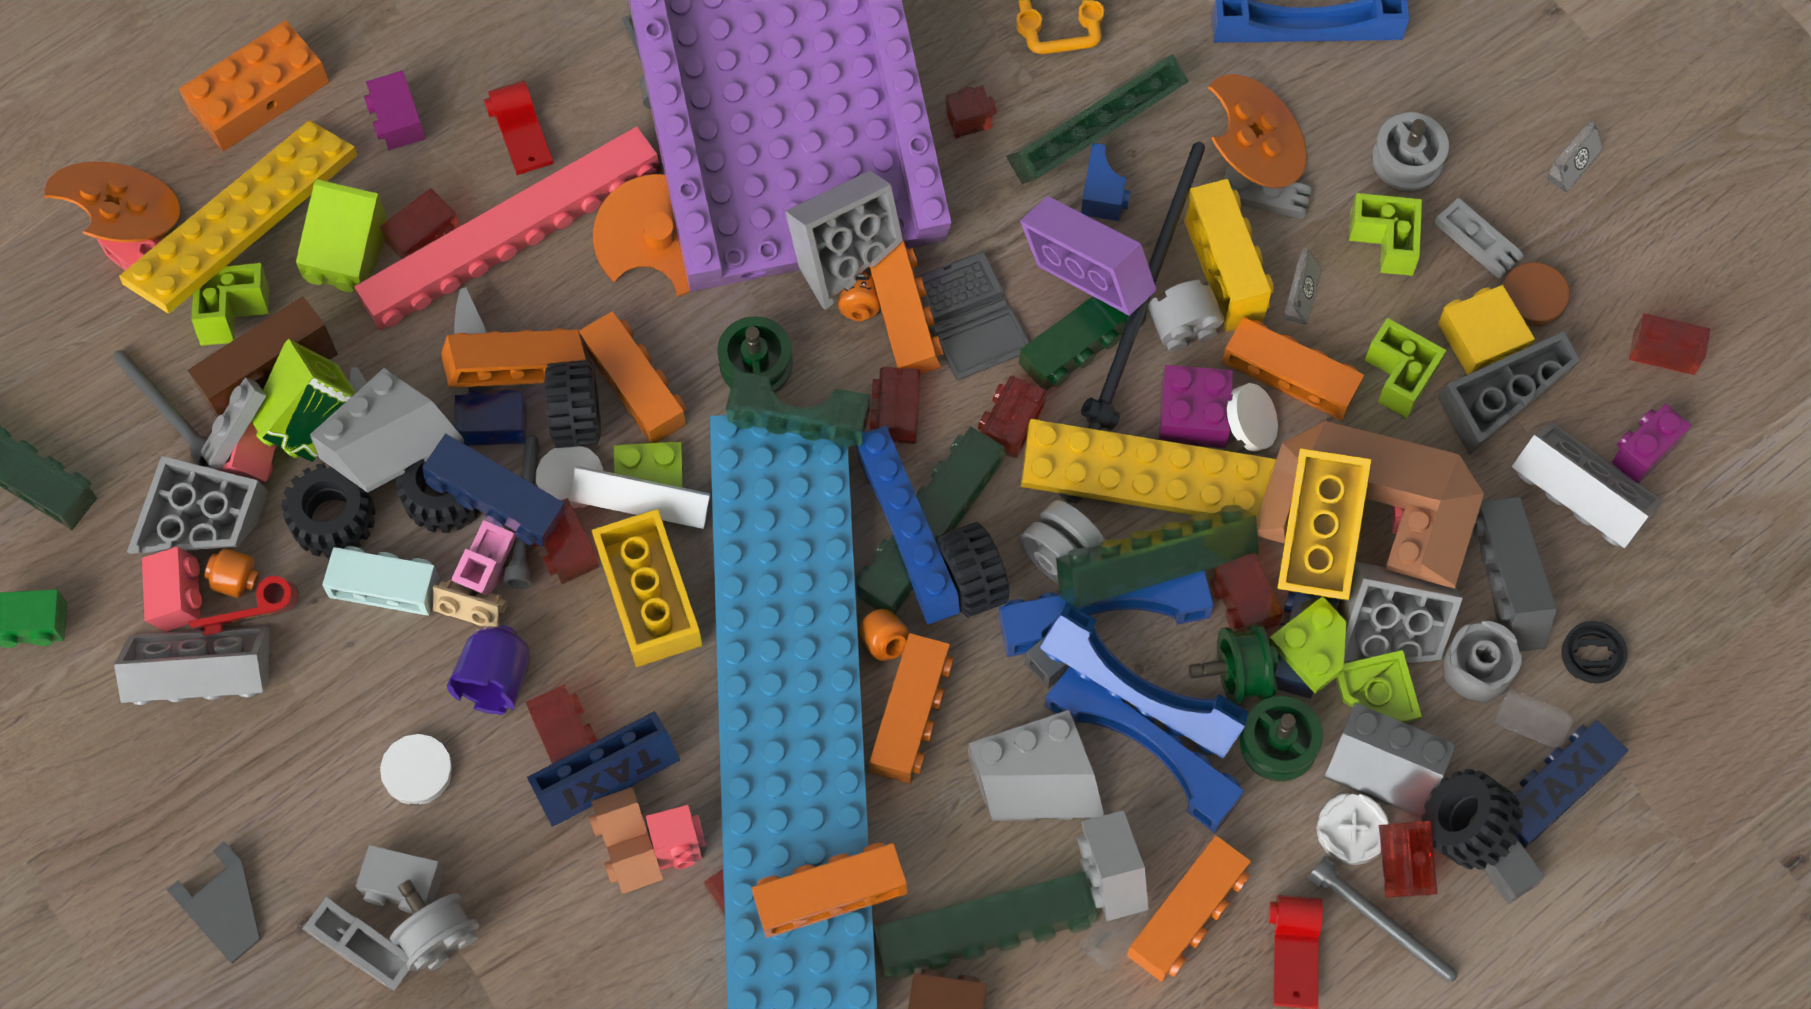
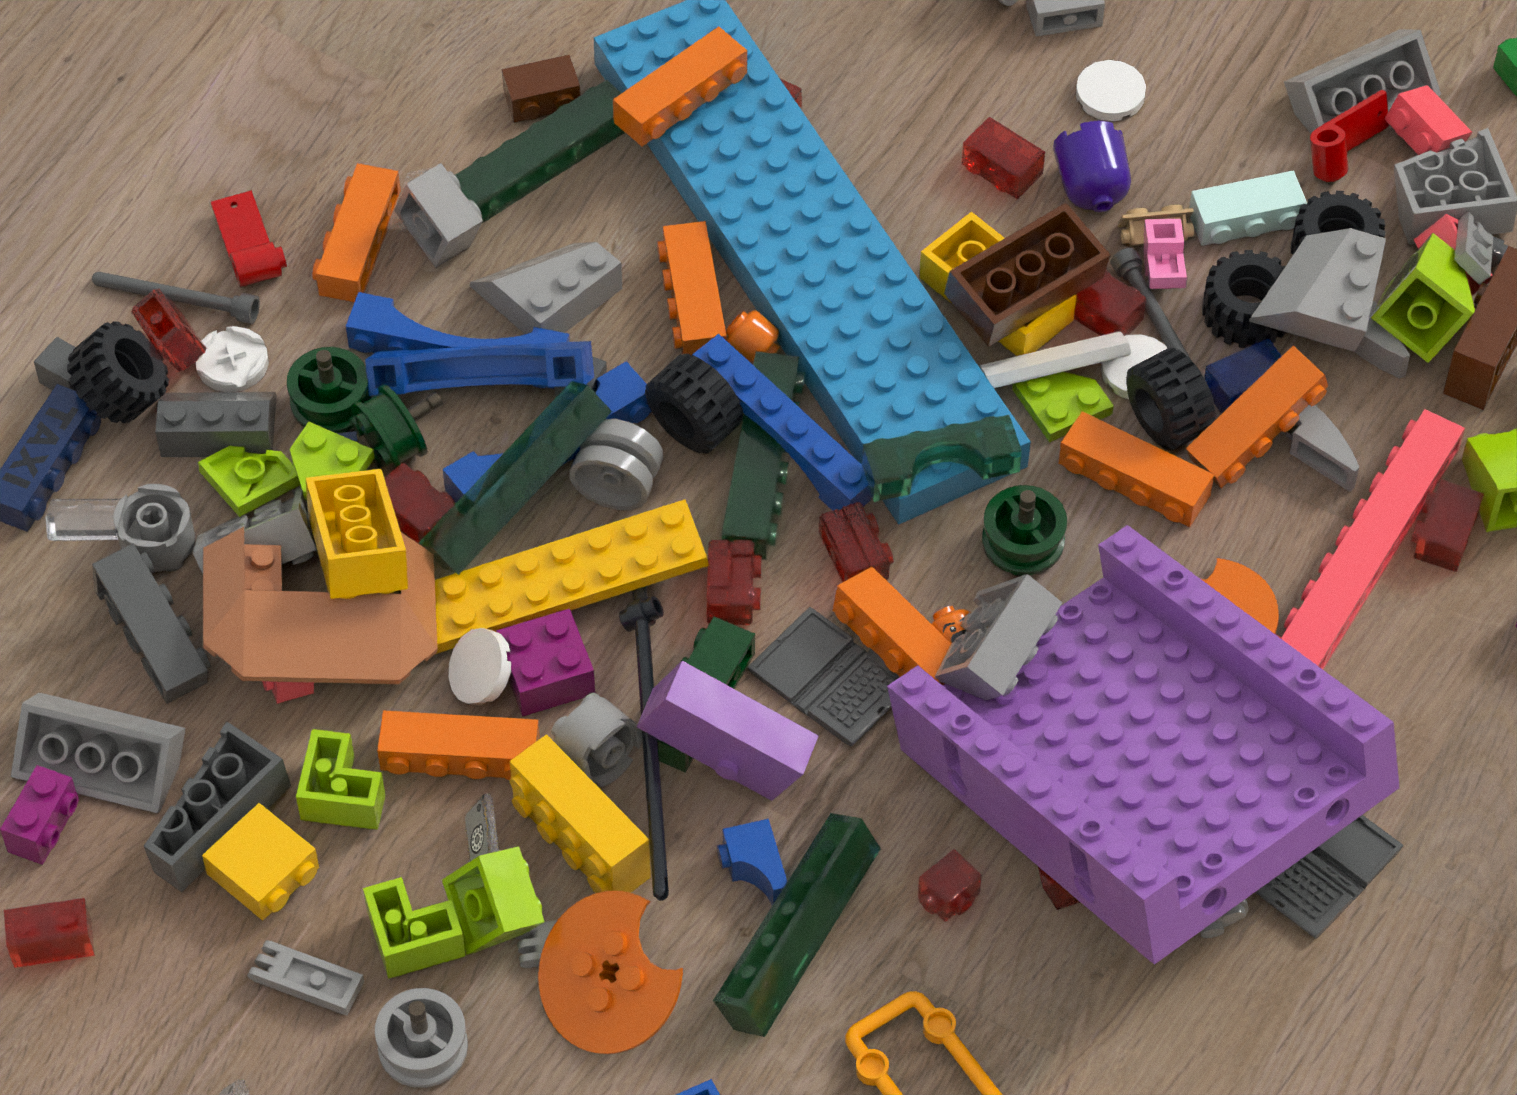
camera: 155 degrees right, 10 degrees down
orange head [204,548,260,598] -> none
dark blue brick [423,433,565,547] -> none
red door [483,80,554,175] -> none
dark blue brick [527,711,680,827] -> none
nougat brick [589,787,664,894] -> none
coral brick [646,805,706,870] -> none
dark orange tile [1503,262,1570,327] -> none
black piece [1561,621,1627,683] -> none
none -> lime slope [442,846,545,955]
none -> reddish brown brick [944,202,1110,347]

